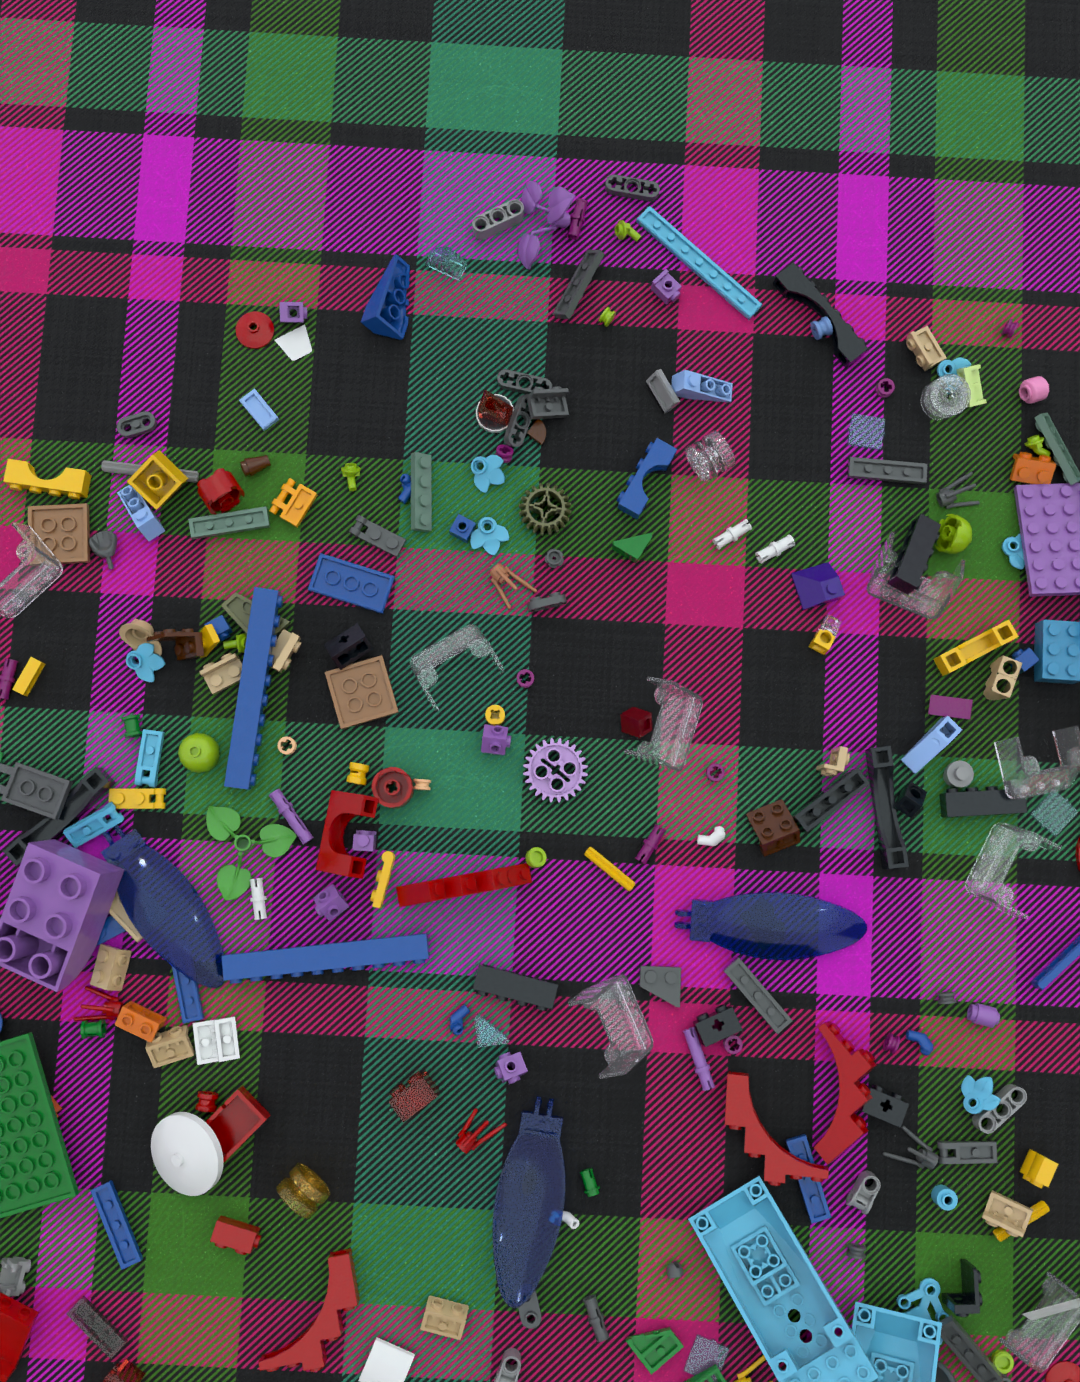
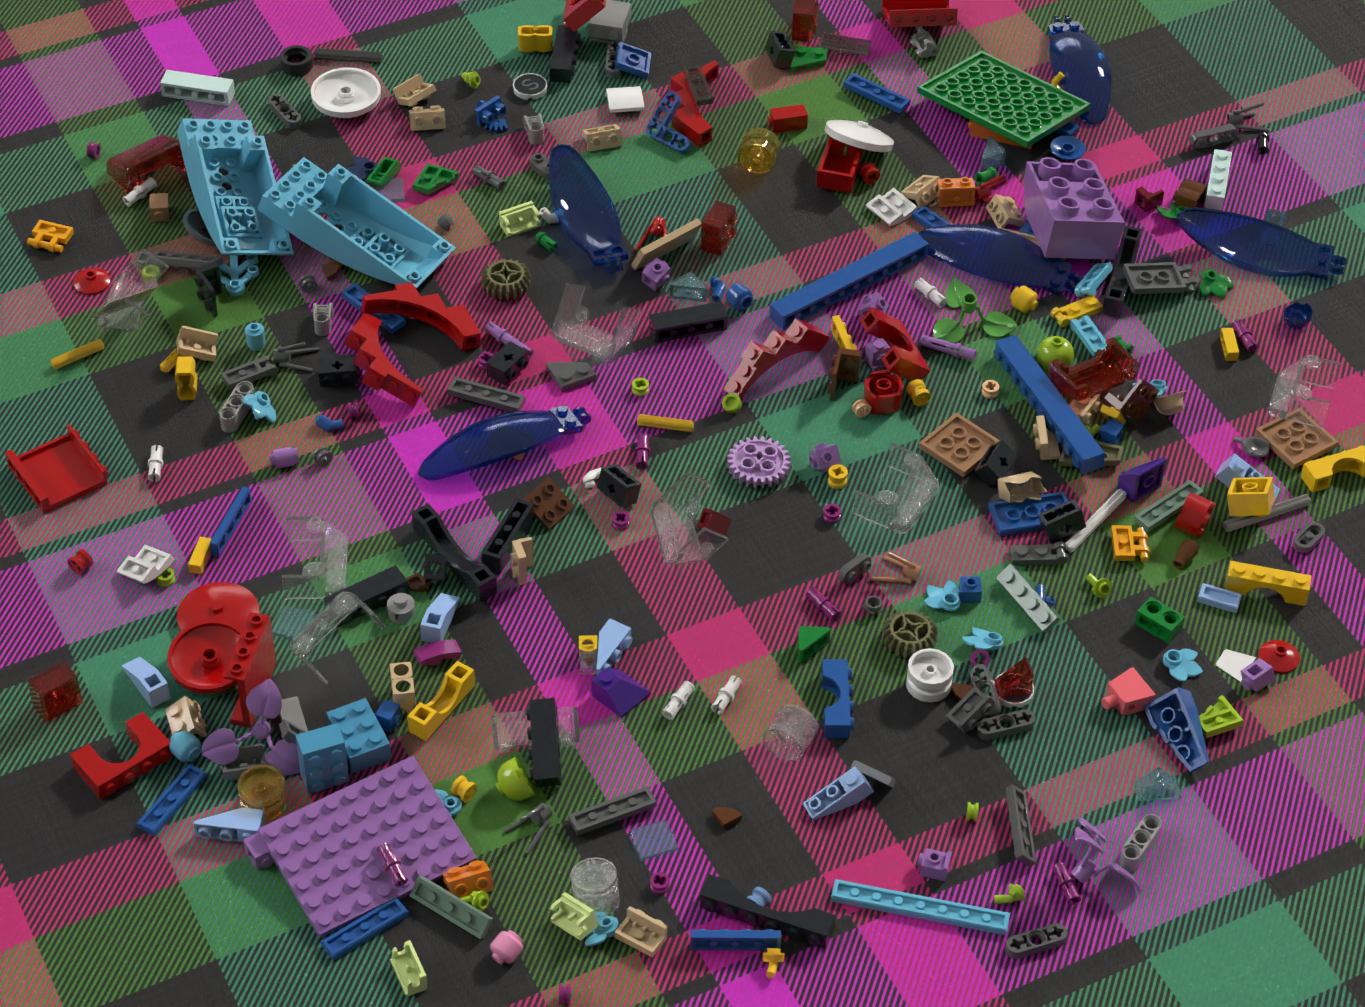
camera: 155 degrees right, 35 degrees down
none -> reddish brown tile [322,261,340,281]
none -> reddish brown tile [406,572,430,592]
none -> yellow wheel [450,775,477,803]
none -> olive gear [481,258,531,301]
none -> yellowish green hinge [499,201,541,237]
none -> black brick [596,464,642,508]
none -> light blue slope [597,619,633,675]
none -> tan tile [631,219,702,270]
none -> lime bush [632,378,649,396]
none -> blue beam [646,91,691,153]
none -> clear smoke plate [683,65,714,106]
none -> blue plate [690,929,781,951]
none -> reddish brown tile [712,807,742,829]
none -> blue head [726,283,753,311]
none -> yellow plate [763,948,785,978]
none -> black brick [765,31,796,69]
none -> green wing [790,46,828,72]
none -> magenta pin [806,587,842,622]
none -> reddish brown bracket [828,348,861,401]
none -> white wheel [906,648,954,703]
none -> clear light blue slope [980,136,1006,172]
none -> tan piece [998,472,1047,503]
none -> yellow head [1010,286,1039,313]
none -> black brick [1038,499,1086,543]
none -> clear red windscreen [1048,337,1140,401]
none -> white axle [1065,489,1127,553]
none -> coral torso [1101,667,1156,716]
none -> dark purple slope [1117,457,1167,503]
none -> green brick [1135,597,1185,644]
none -> medium azure plate [1163,649,1203,682]
none -> lime wing [1199,695,1244,738]
none -> yellow arch [1225,561,1311,606]

